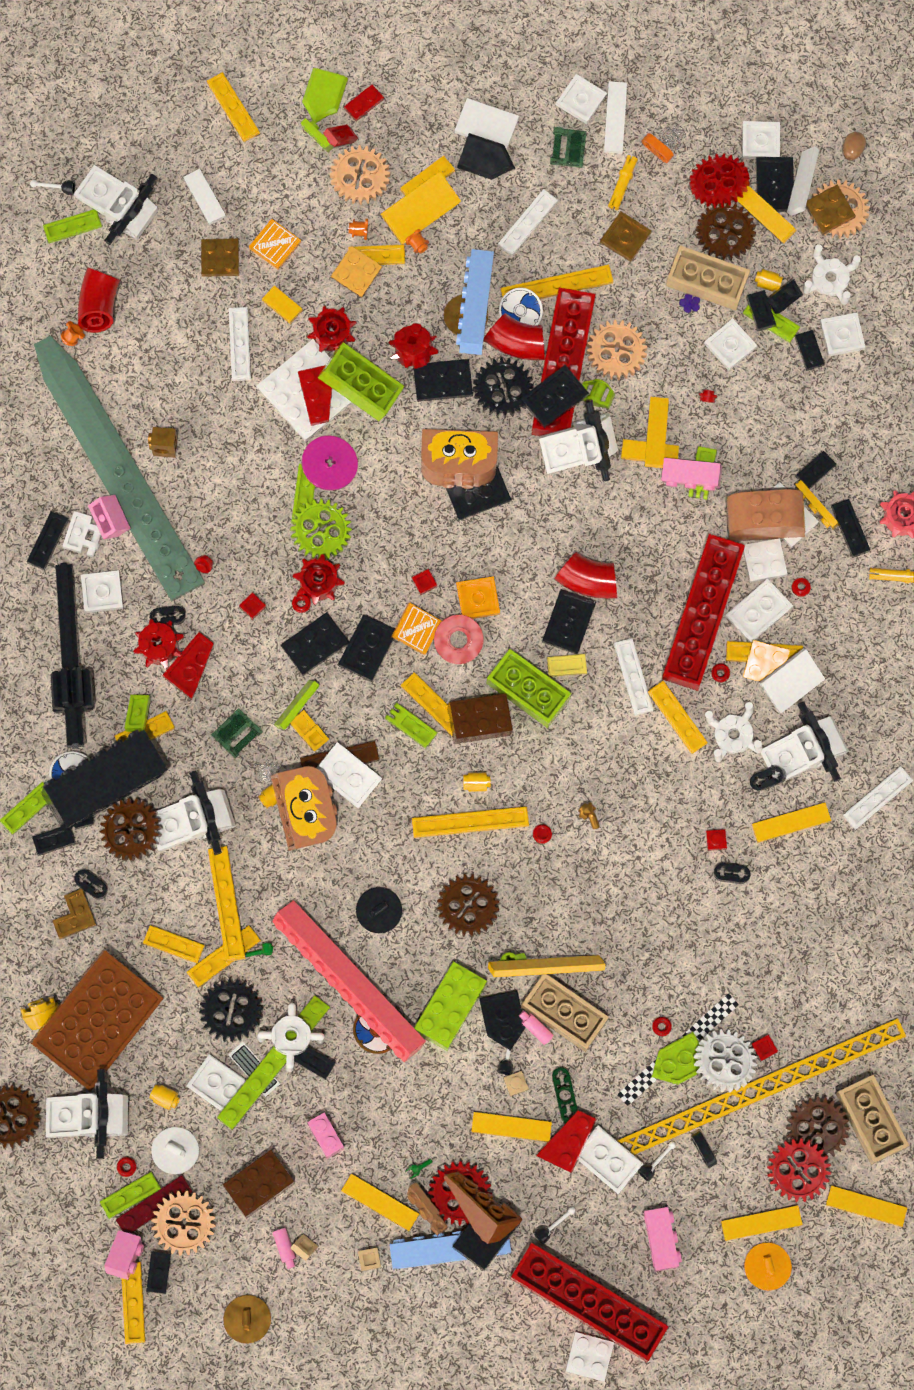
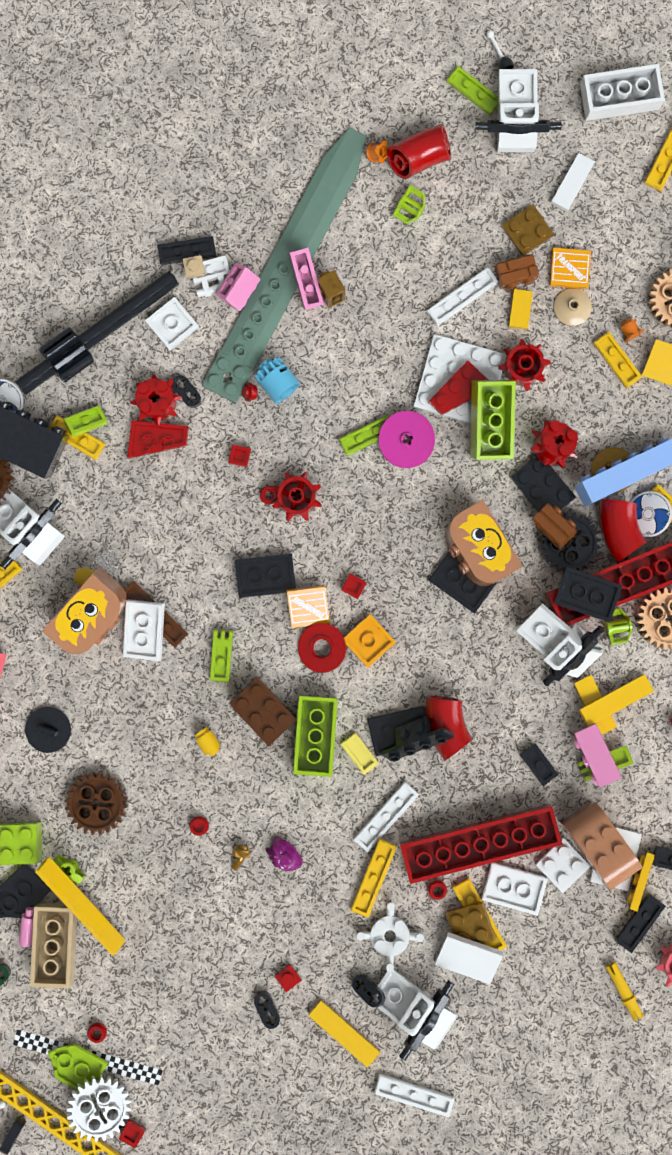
camera: 65 degrees right, 10 degrees up
clear green plate [211,708,263,759] -> none
lime tile [274,680,319,730] -> none
black plate [280,612,349,676] -> none
lime gear [290,498,352,560] -> none
yellow slope [290,710,329,752] -> none
plate [331,246,382,298] -> none
yellow tile [401,672,452,736] -> none
orange brick [405,229,429,254] -> none
yellow tile [412,806,529,838] -> none
red plate [792,578,811,597] -> none
none -> tan plate [183,255,206,279]
none -> medium azure gear [254,357,300,404]
none -> magenta hat [266,836,303,871]
none -> bright pink brick [288,248,324,310]
none -> black bracket [381,716,454,762]
none -> lime piece [393,185,426,224]
none -> dark orange brick [495,254,539,291]
none -> black plate [519,743,559,786]
none -> dark orange brick [532,503,576,549]
none -> tan dish [554,288,592,326]
none -> white brick [580,64,665,121]

